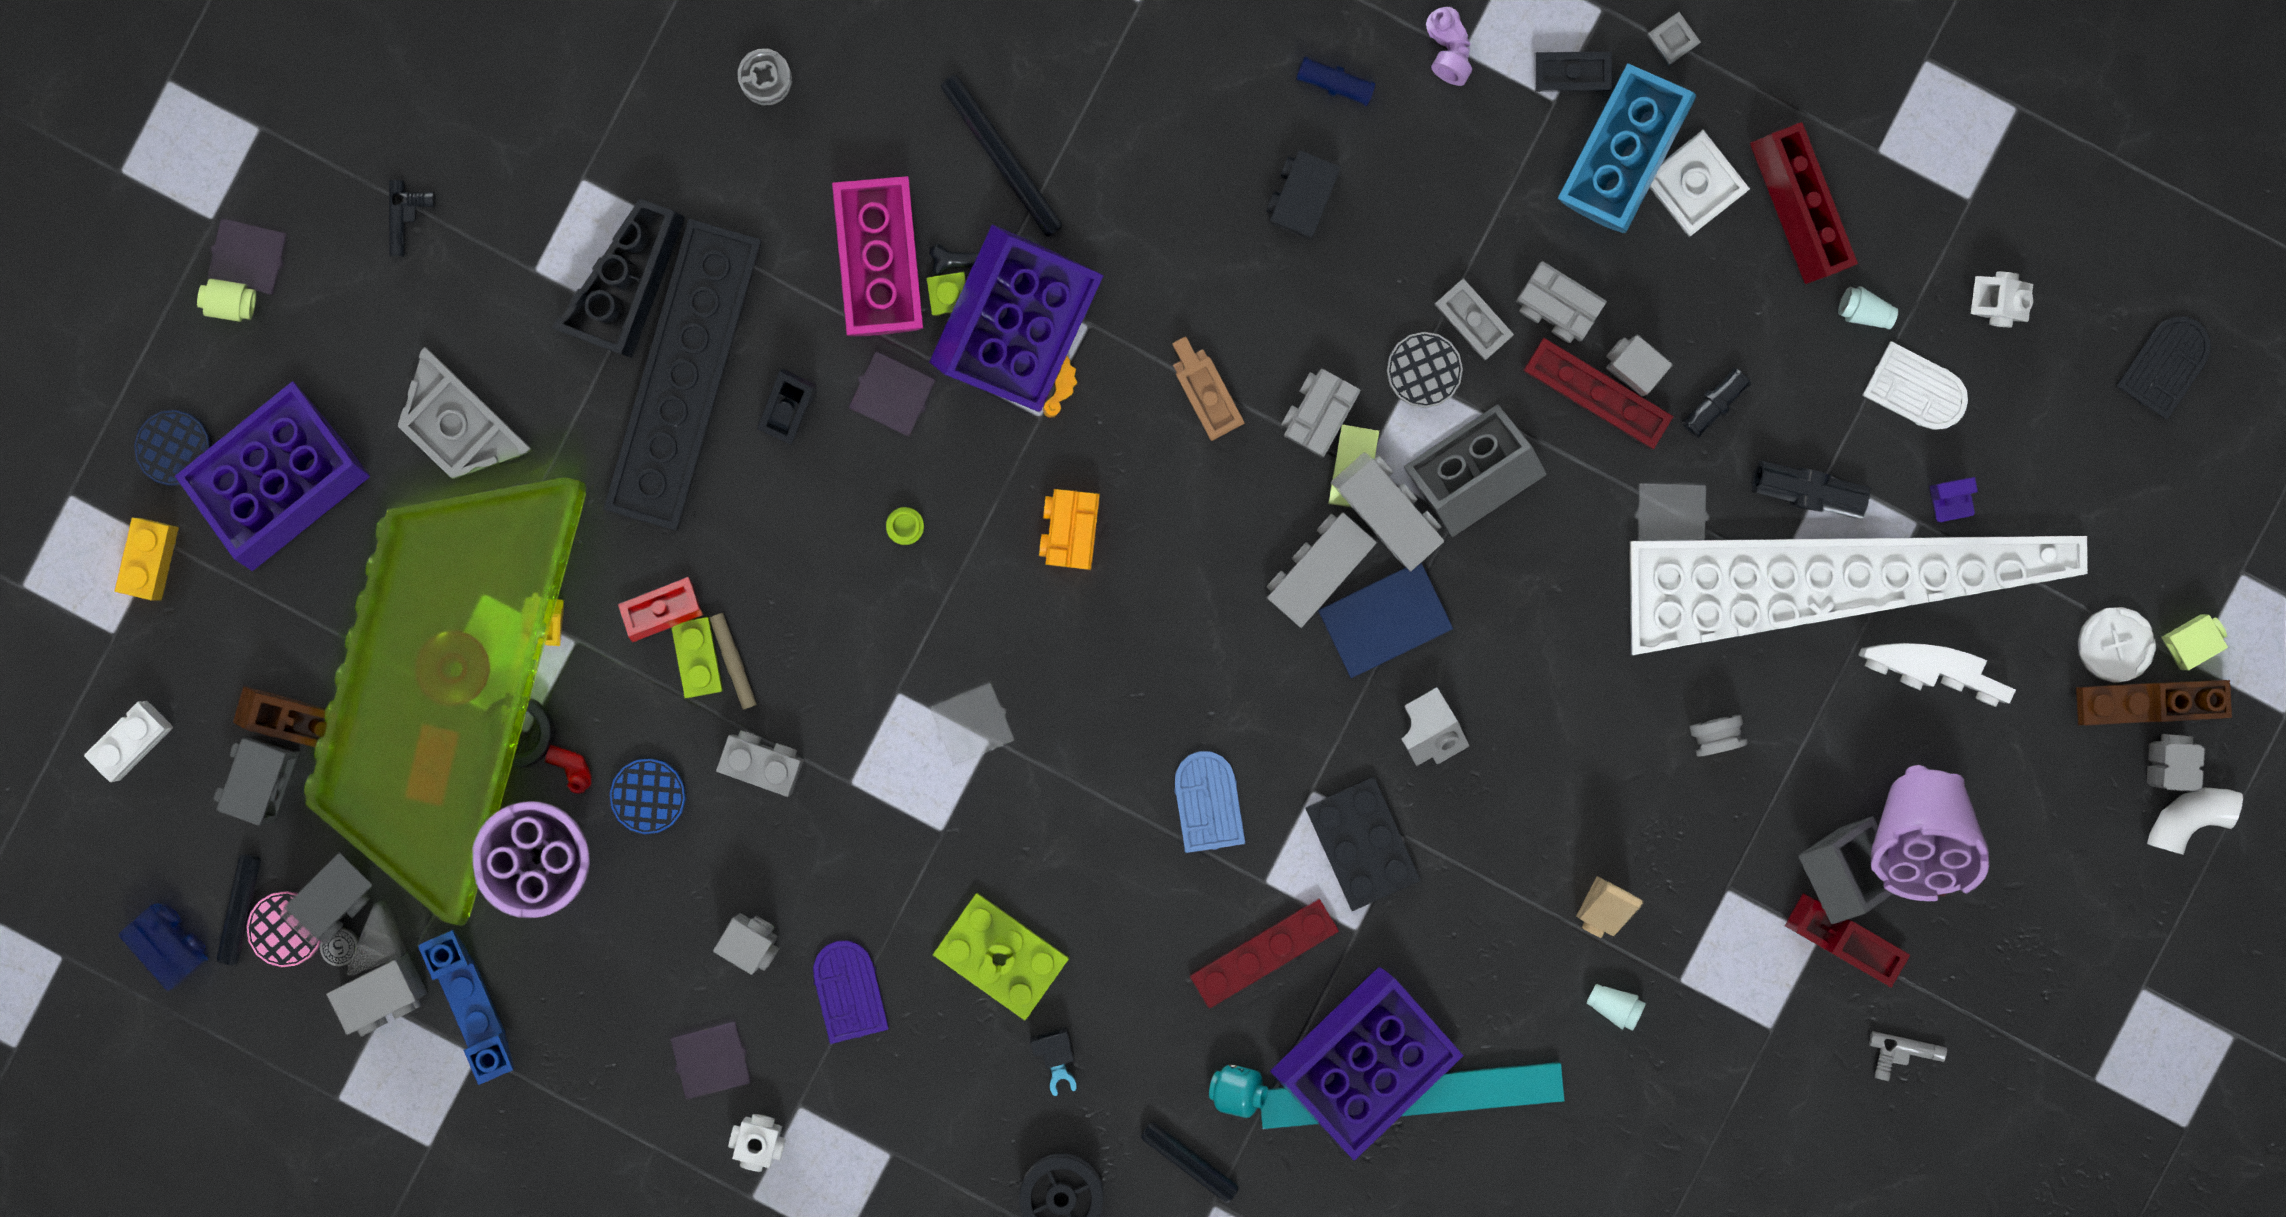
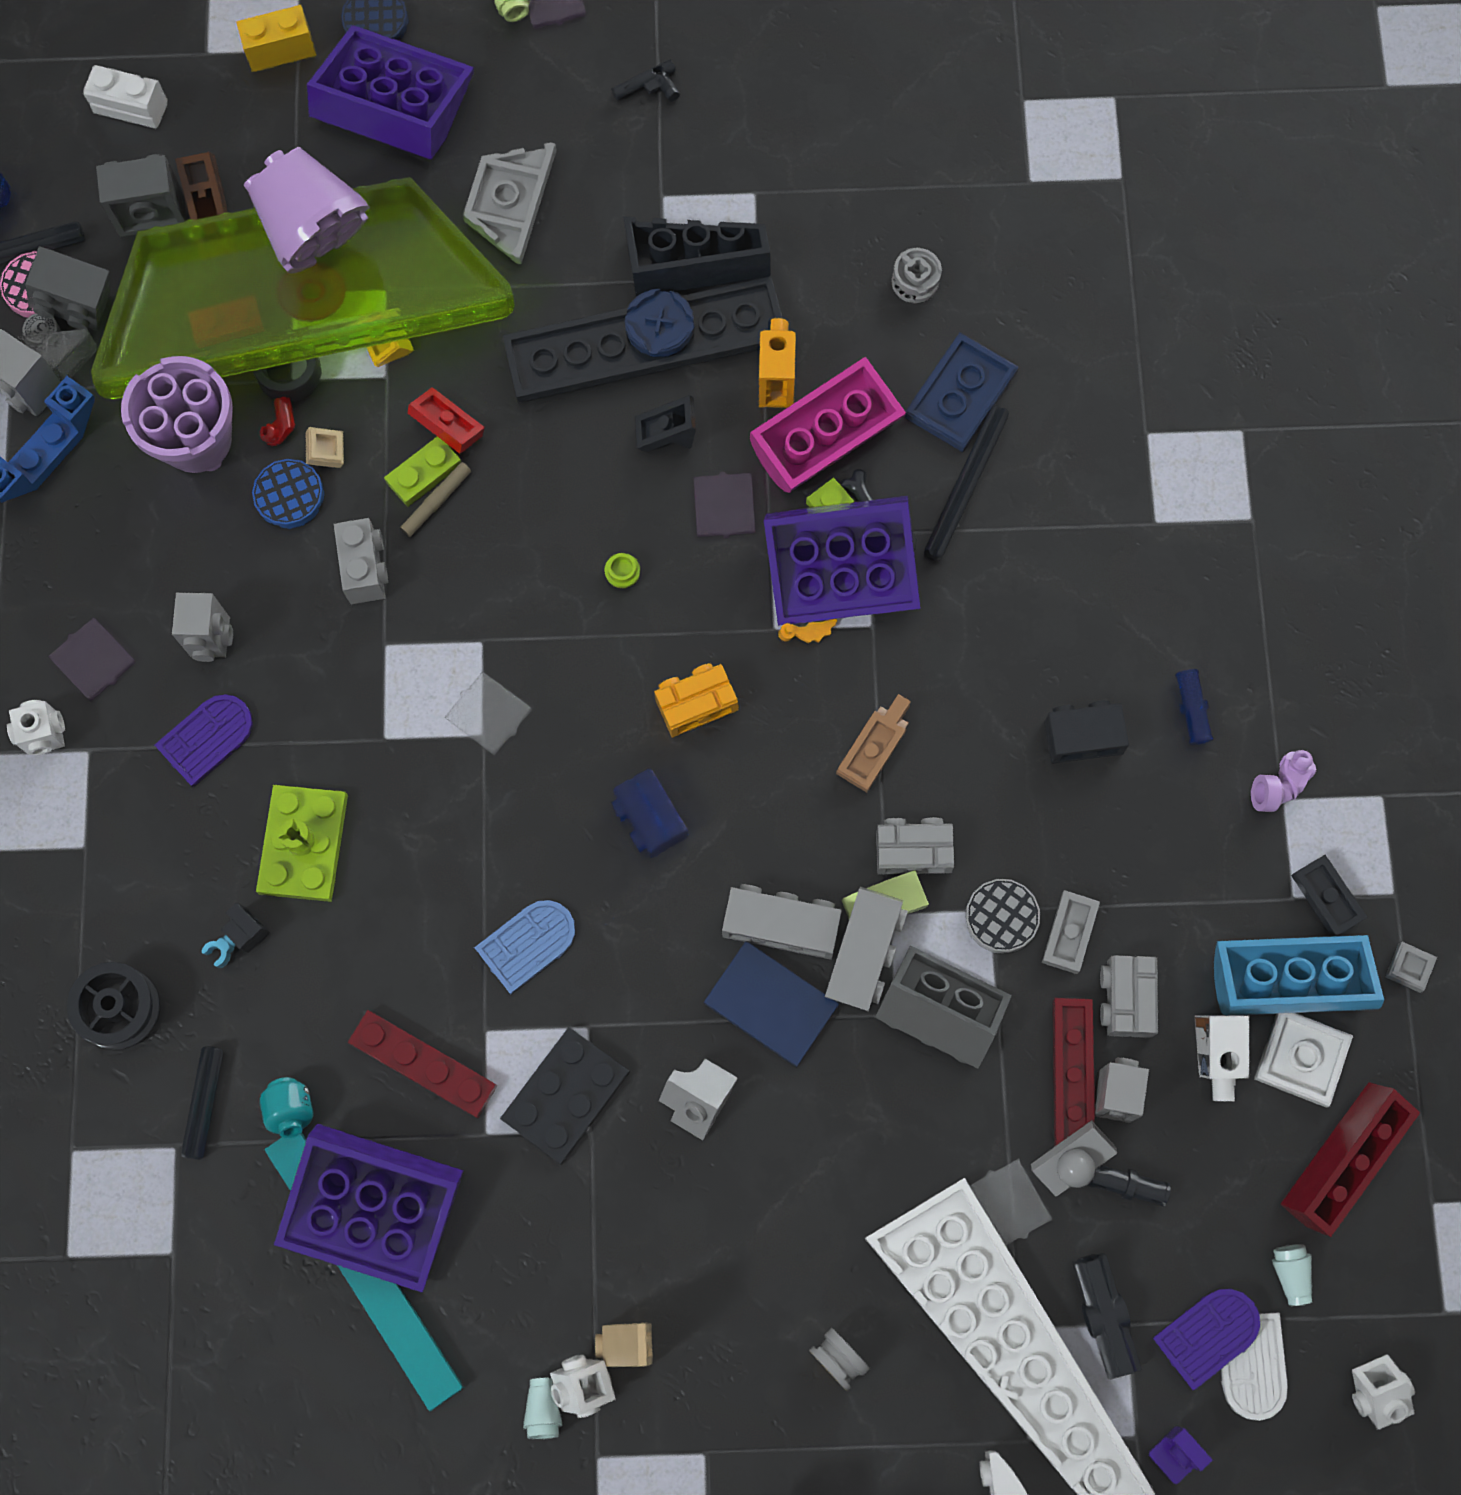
camera: 65 degrees right, 15 degrees down
none -> lavender cone [244,147,370,273]
none -> tan tile [306,427,344,468]
none -> white brick [550,1355,615,1418]
none -> clear blue brick [611,768,689,858]
none -> dark blue tile [625,289,694,357]
none -> light orange torso [759,318,796,408]
none -> dark blue tile [904,332,1019,452]
none -> light grey tile [1031,1121,1117,1197]
none -> dark purple window [1153,1289,1261,1391]
none -> white torso [1195,1015,1249,1101]

